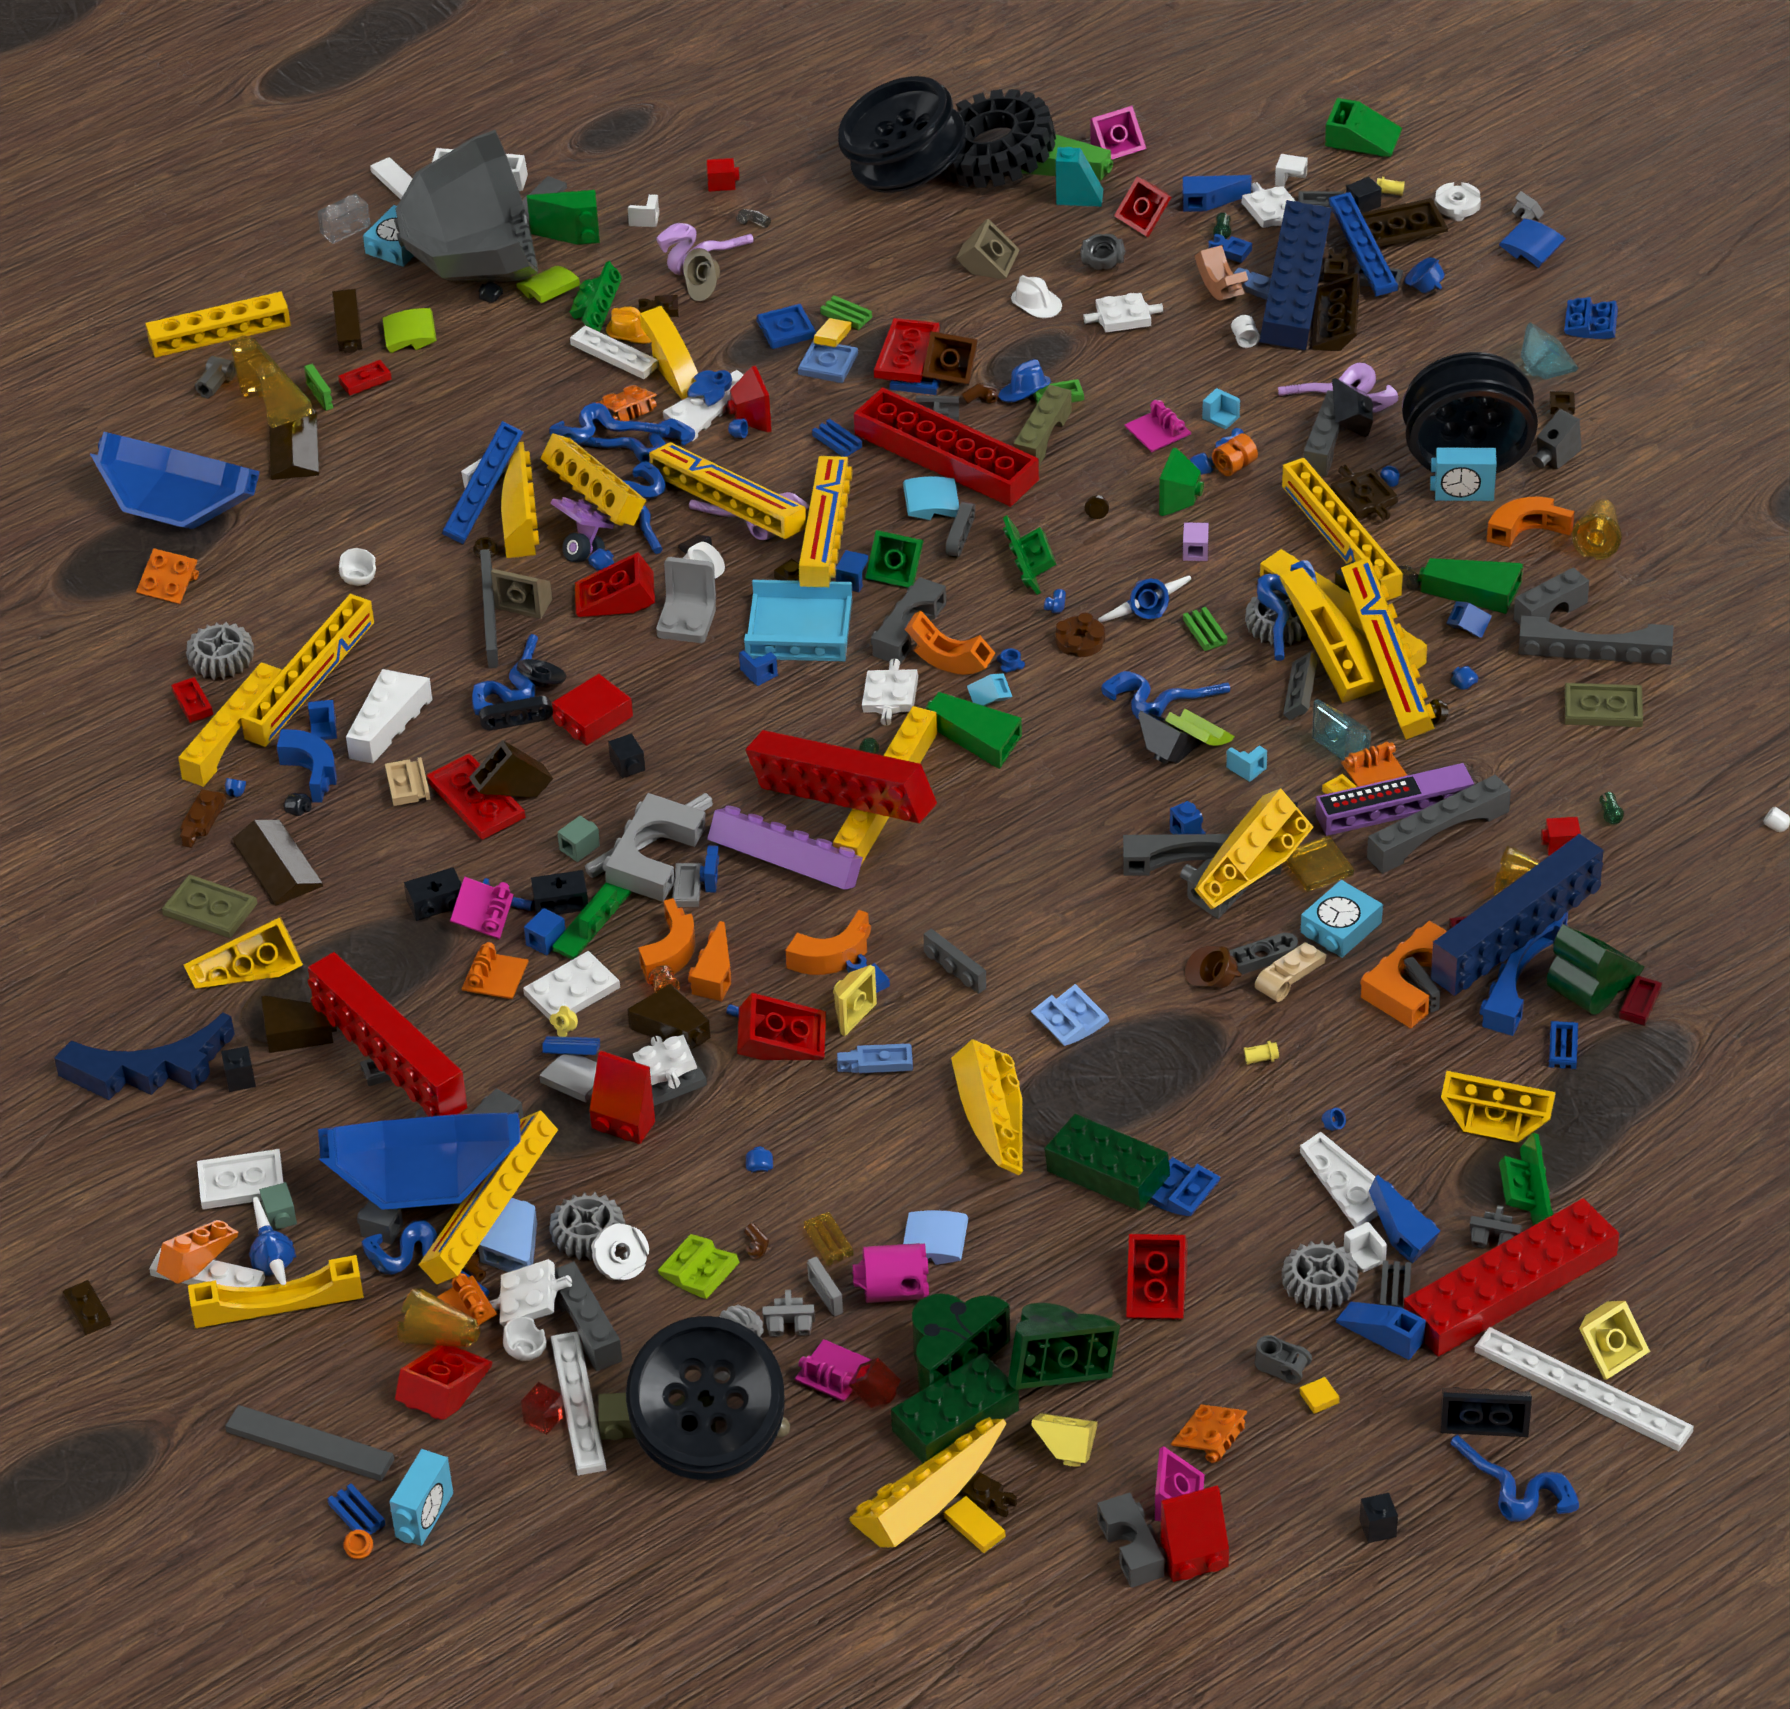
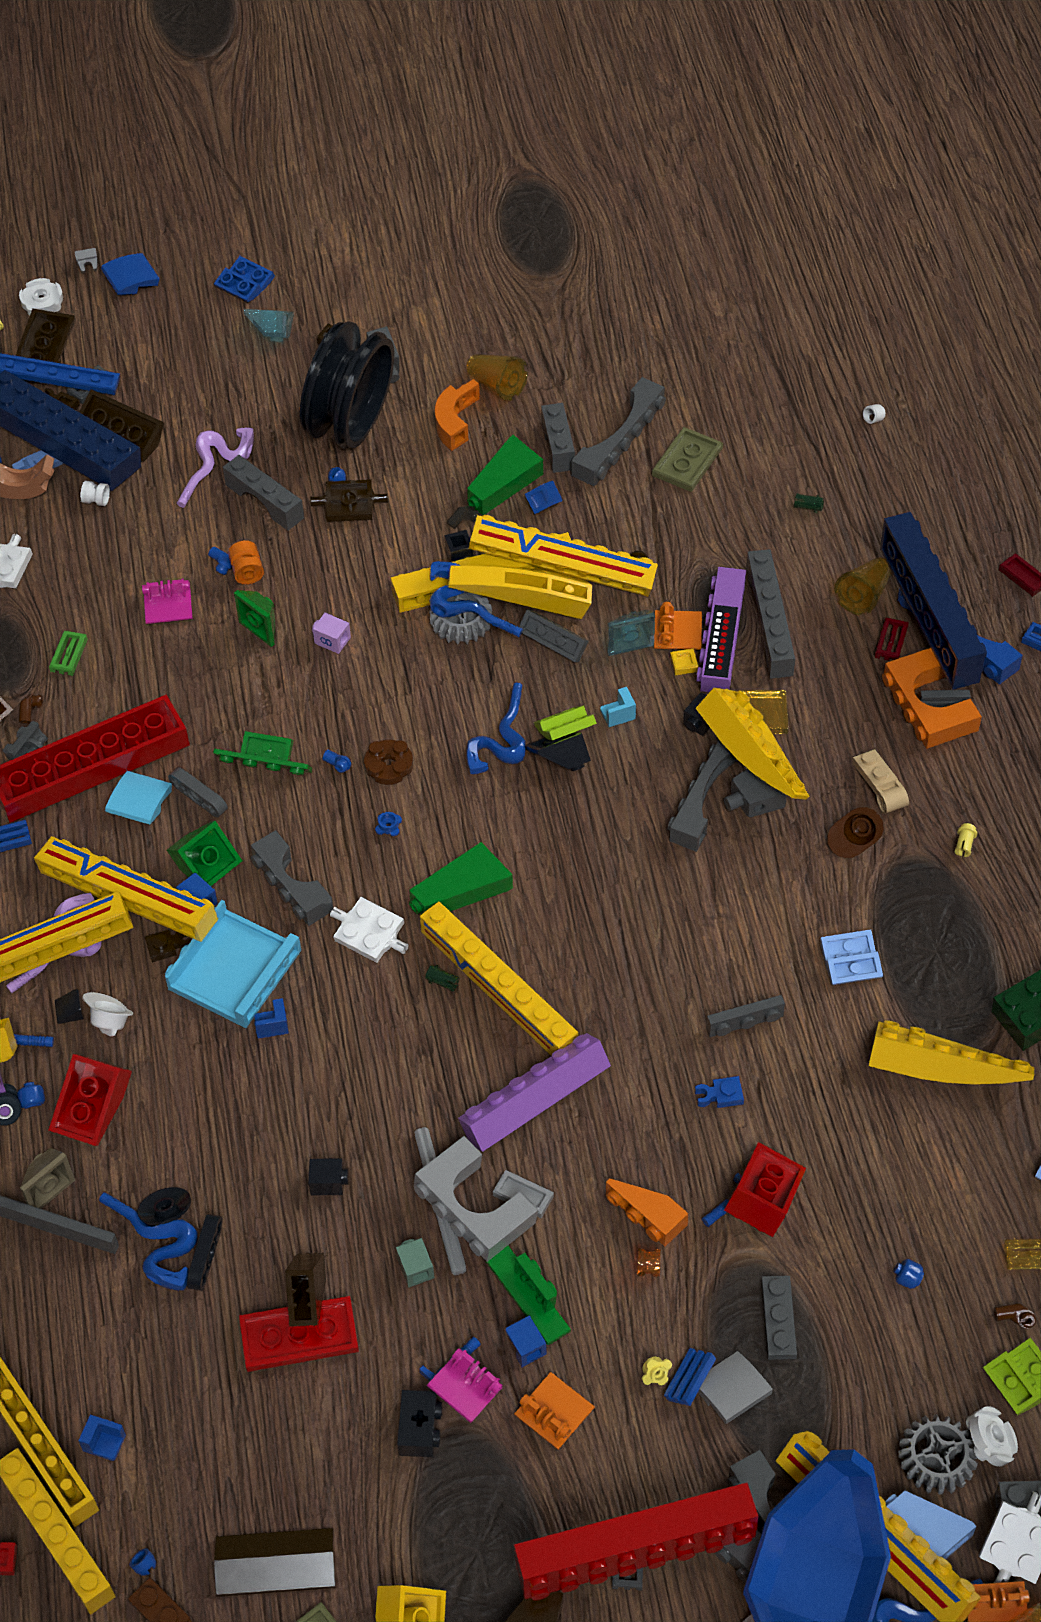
camera: 65 degrees left, 10 degrees up
blue arch [277,729,337,803] -> none
black piece [284,793,312,816] -> none
white wedge [346,669,432,763] -> none
tan plate [385,757,430,806] -> none
white plate [523,951,620,1020] -> none
black brick [531,870,588,915] -> none
red brick [552,673,633,746] -> none
red slope [590,1051,655,1144] -> none
dark brown slope [627,984,711,1050] -> none
white plate [633,1035,697,1089] -> none
orange arch [638,898,695,984] -> none
light grey piece [656,557,716,643] -> none
blue plate [700,846,719,893] -> none
red brick [745,730,937,824] -> none
orange arch [785,910,871,975] -> none
light yellow slope [833,965,877,1036] -> none
medium blue hinge [837,1044,913,1073] -> none
orange arch [905,611,995,675] -> none
medium azure panel [967,673,1012,706] -> none
blue piece [999,359,1051,402] -> none
olive arch [1014,385,1072,466] -> none
dark brown plate [1085,495,1109,519] -> none
blue helmet [1098,576,1191,623] -> none
blue brick [1170,801,1206,834] -> none
bright green tile [1183,607,1227,651] -> none
blue piece [1190,453,1214,474] -> none
medium azure panel [1202,388,1240,429] -> none
dark grey beam [1229,933,1298,975] -> none
yellow brick [1282,457,1403,601] -> none
medium azure brick [1301,880,1383,958] -> none
black slope [1332,378,1373,437] -> none
blue piece [1404,257,1445,294] -> none
medium azure brick [1430,448,1497,501] -> none
blue piece [1451,666,1478,690] -> none
red brick [1541,817,1581,855] -> none
dark green brick [1547,924,1645,1015] -> none

